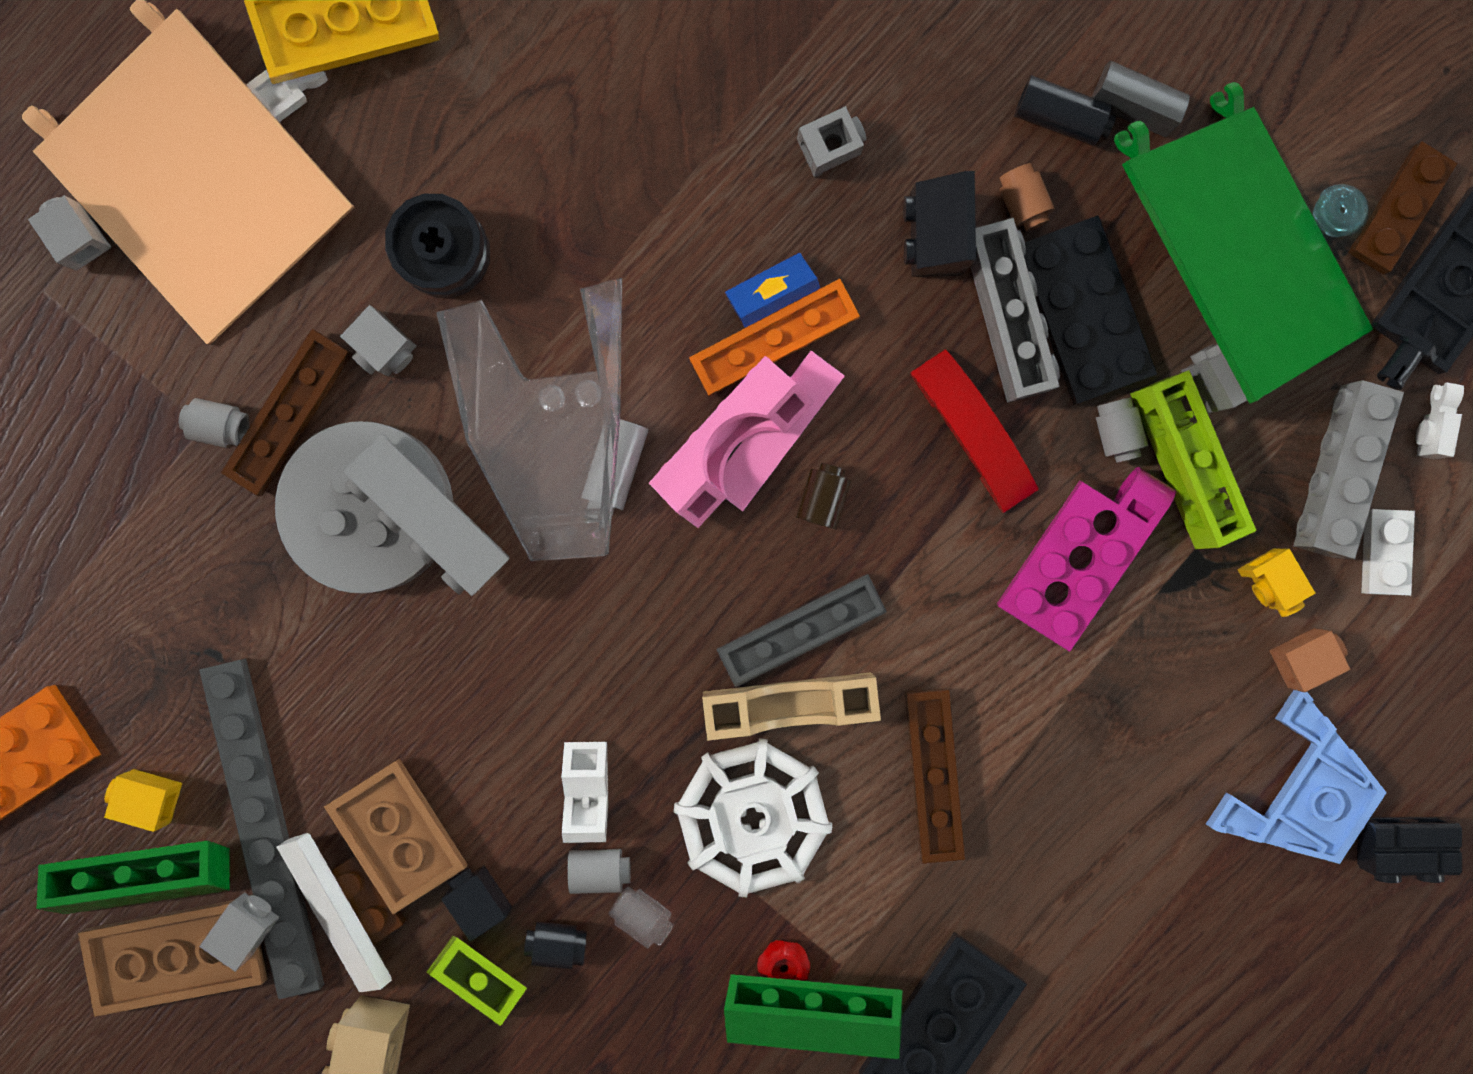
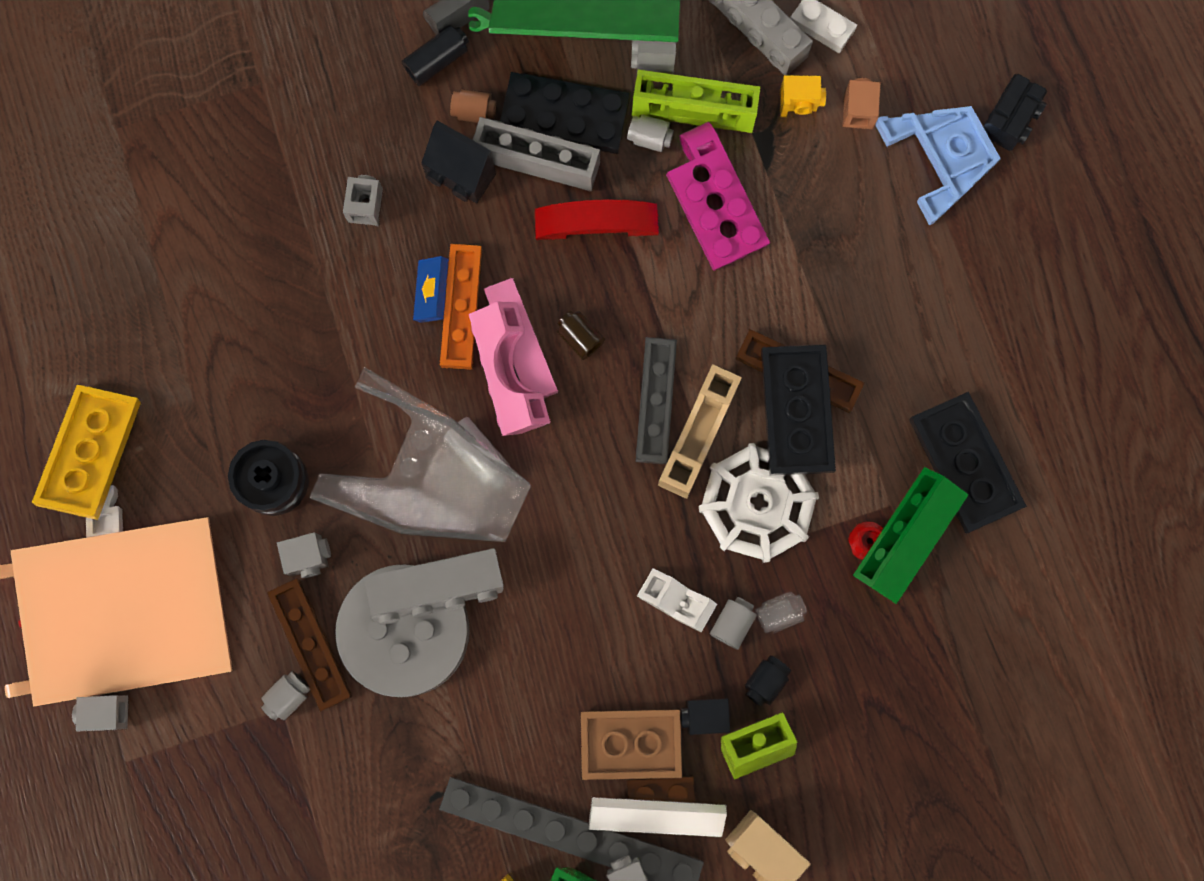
camera: 60 degrees left, 10 degrees down
none -> black plate [761,345,836,476]

